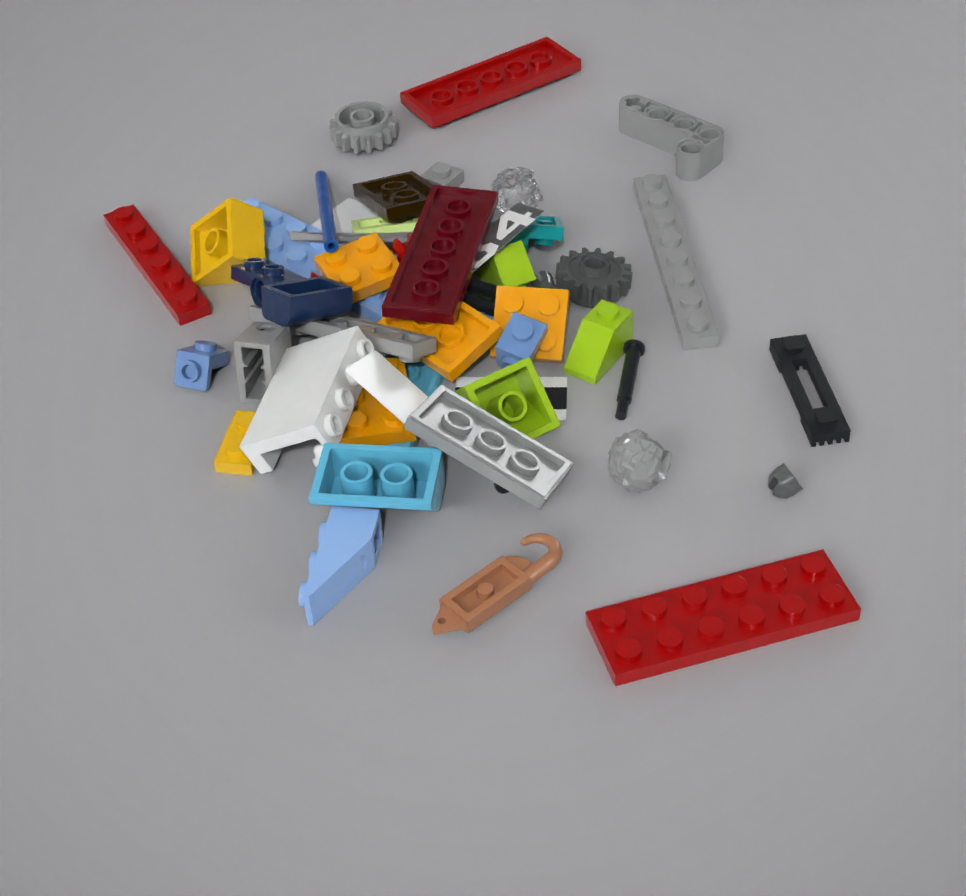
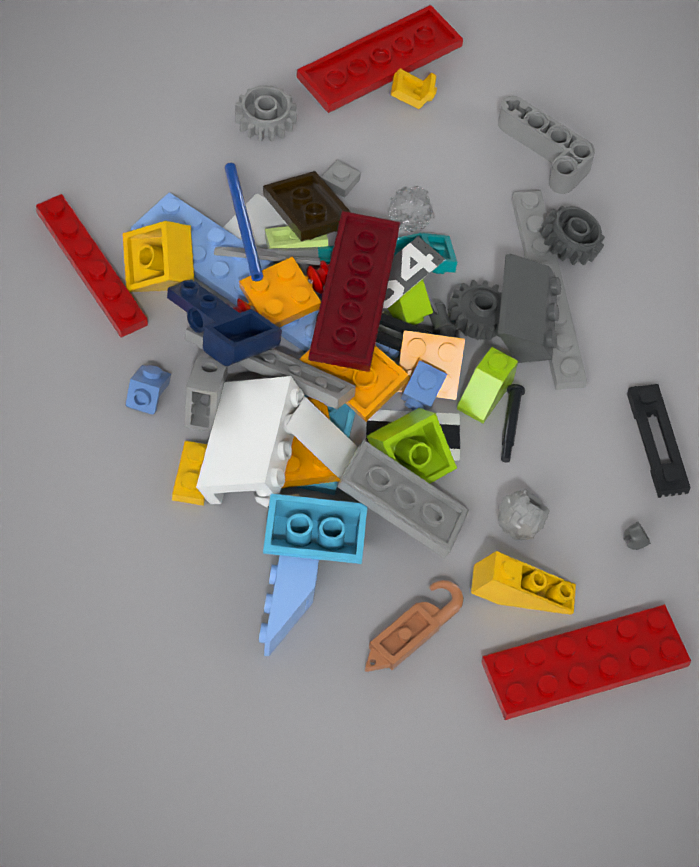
camera: 10 degrees left, 15 degrees up
none -> yellow bracket [391,69,437,109]
none -> yellow slope [471,551,576,615]
none -> dark grey slope [498,254,561,363]
none -> dark grey gear [541,206,605,265]

